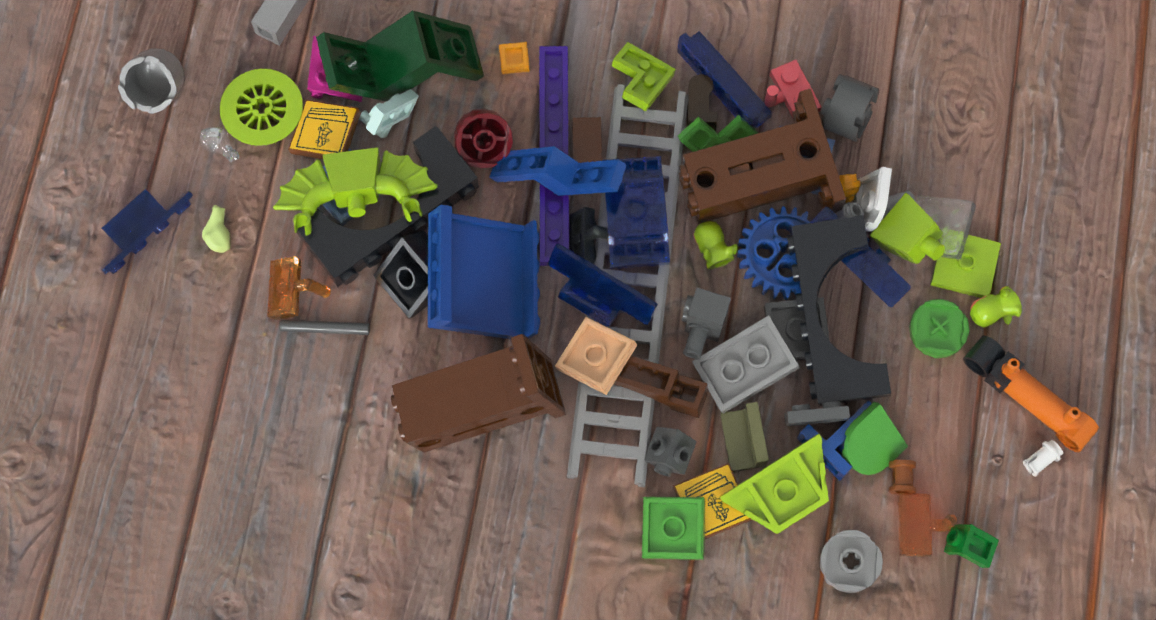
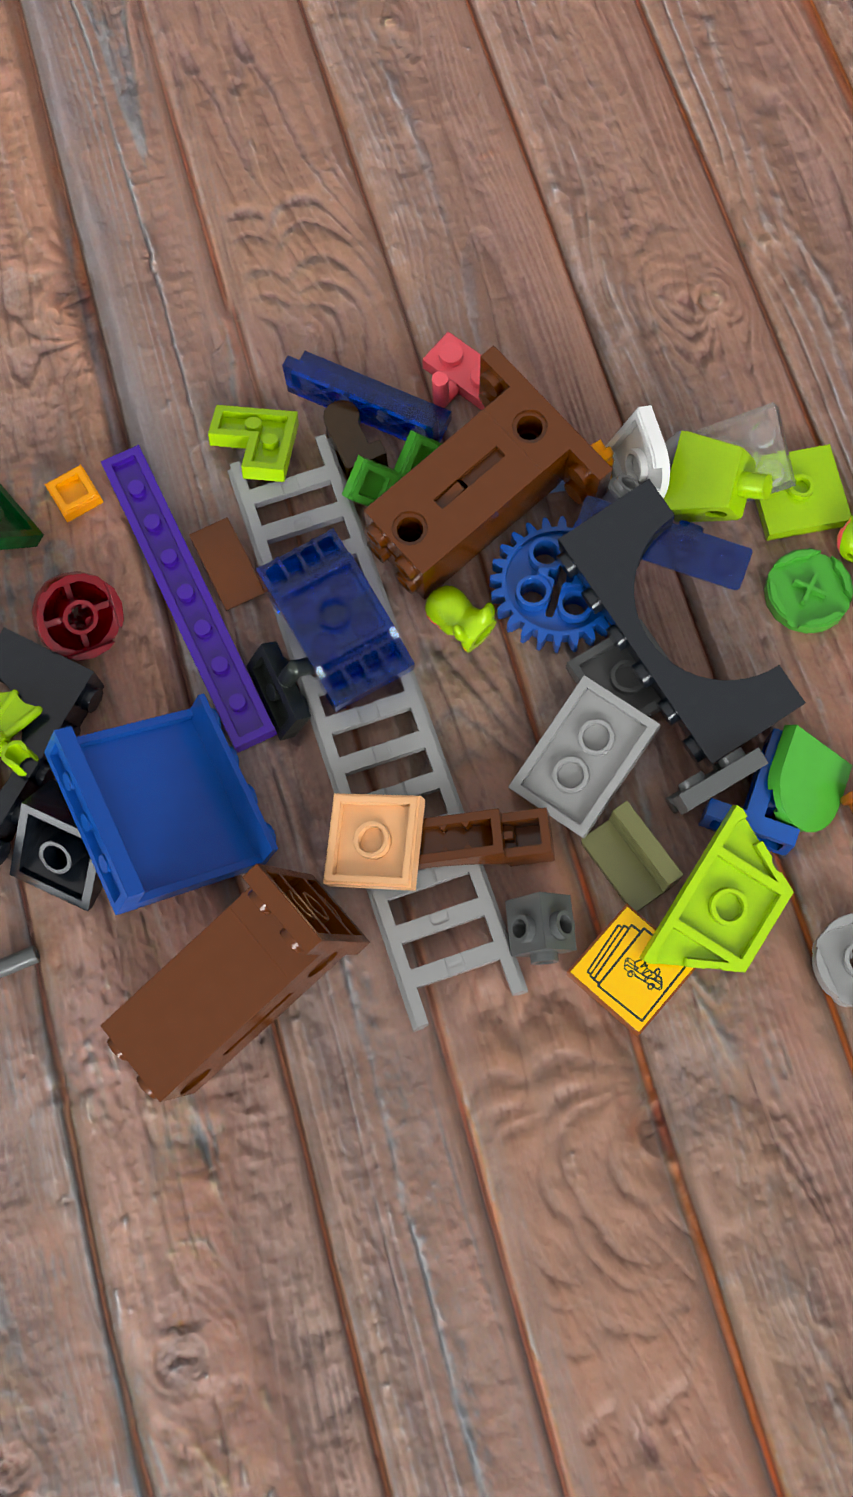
camera: 20 degrees left, 0 degrees up
blue bracket [489,146,627,196] -> none
clear blue bracket [548,243,658,328] -> none
bright green tile [642,497,705,560] -> none
dark grey brick [681,287,731,359] -> none
dark grey brick [821,74,879,142] -> none

